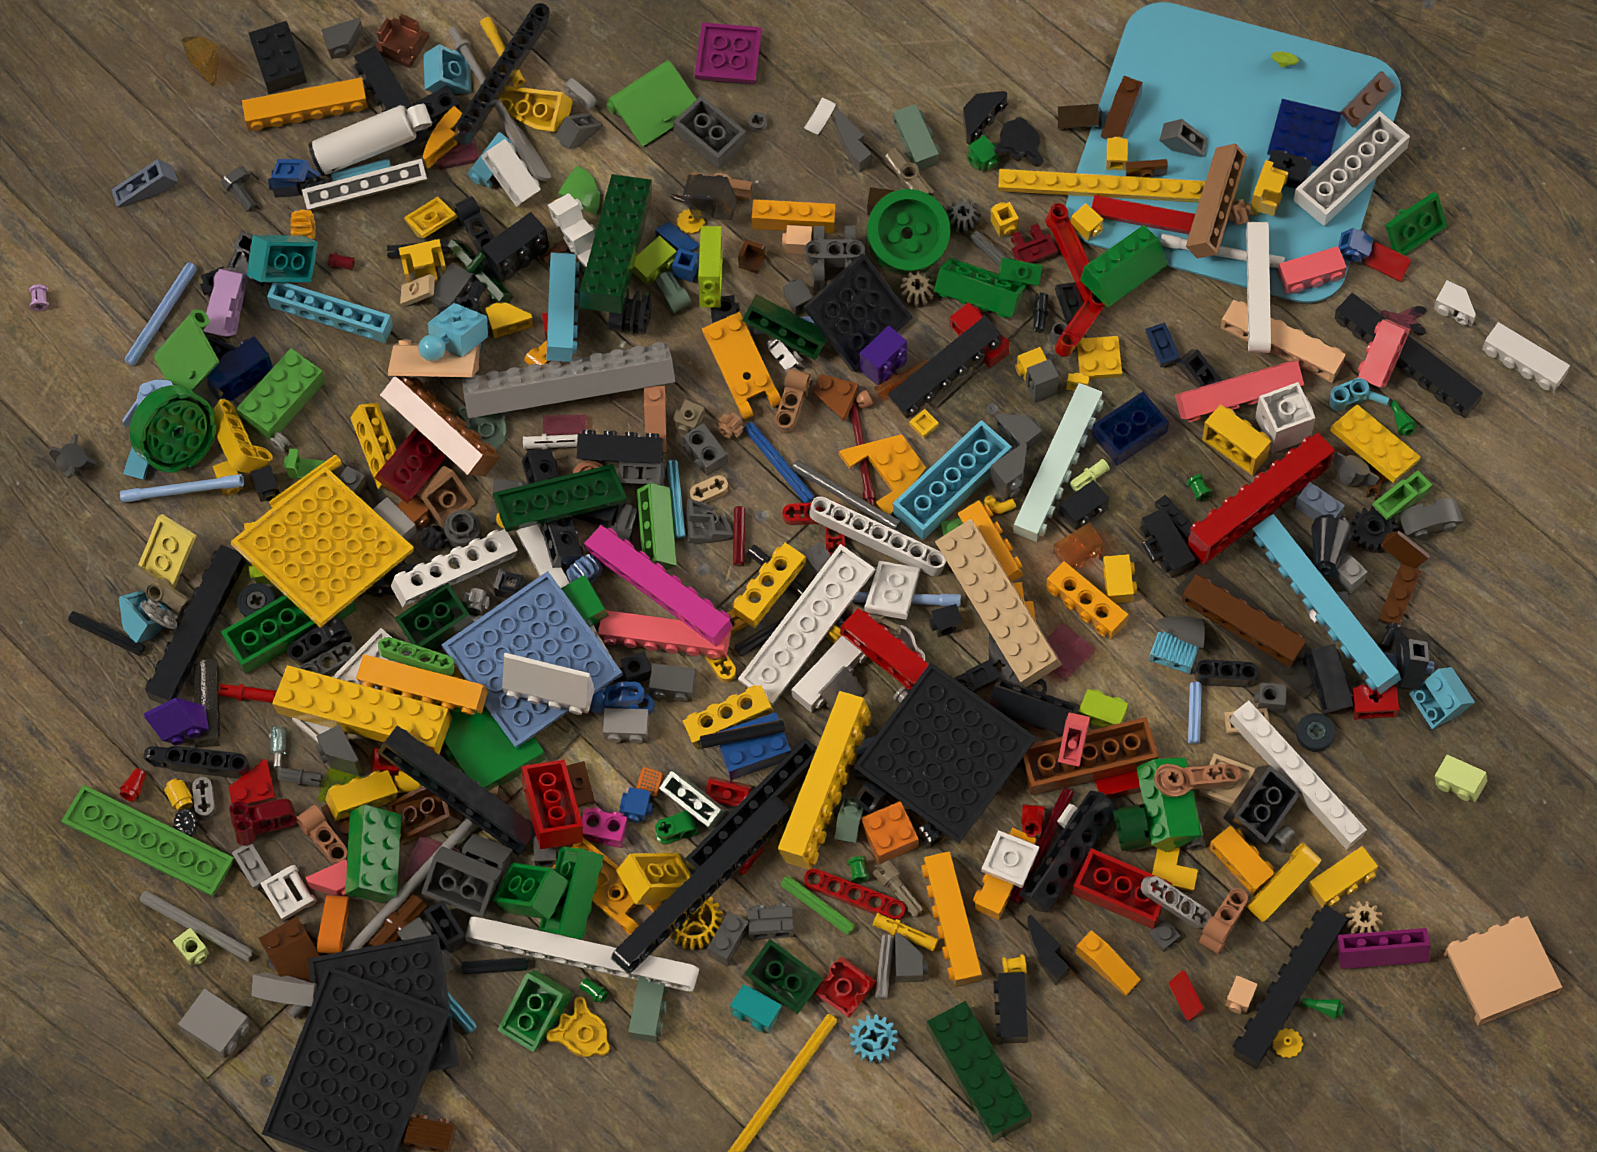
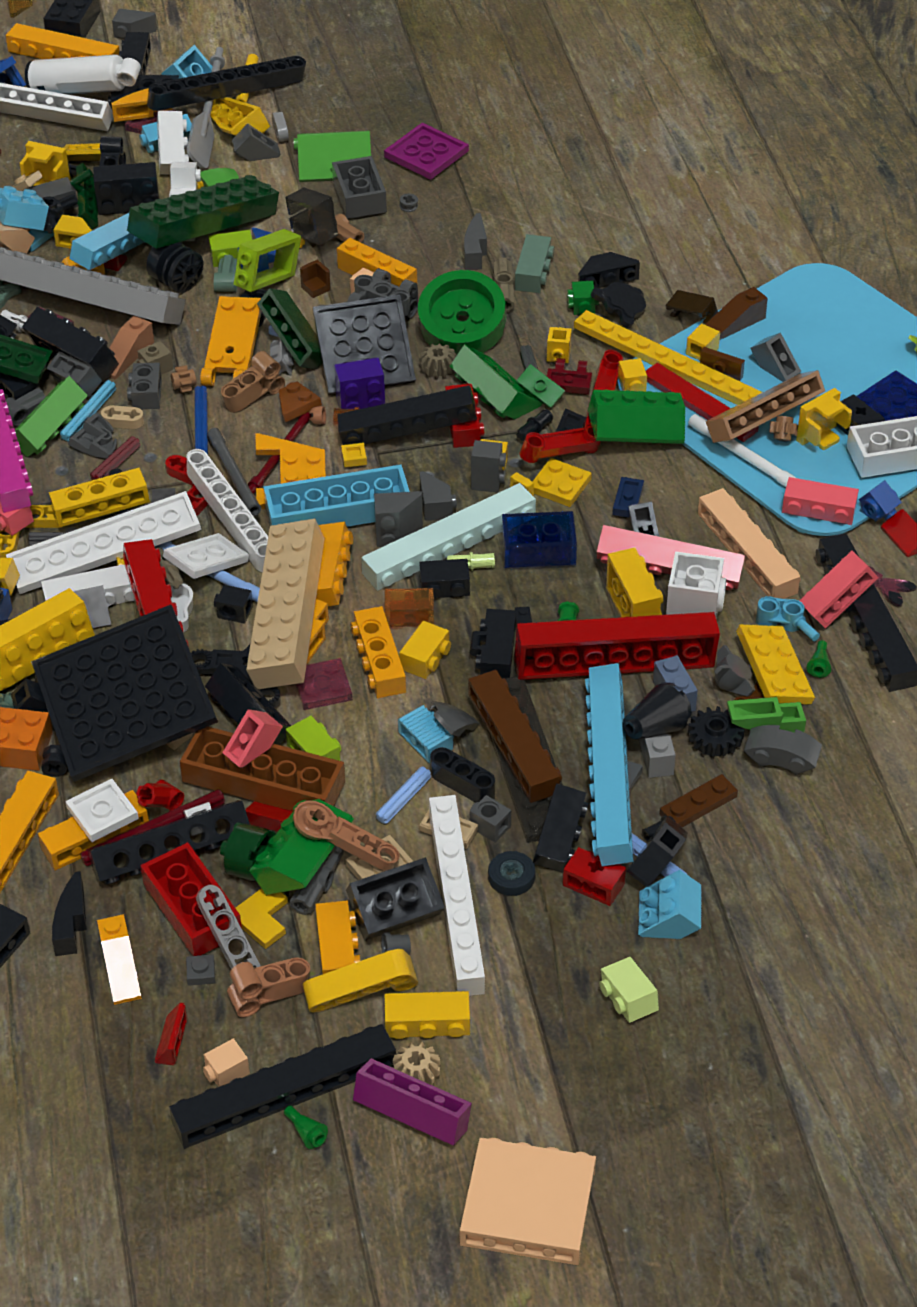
camera: 30 degrees right, 20 degrees down
copper panel [376,14,429,68] -> none
white sticker [804,98,836,135] -> none
dark grey gear [947,198,981,234] -> none
yellow arm [984,495,1016,515] -> none
yellow bush [1002,954,1027,974] -> none
white beam [1246,222,1271,353] -> none
yellow piece [1272,1028,1303,1059] -> none
reddish brown slope [1381,531,1430,569] -> none

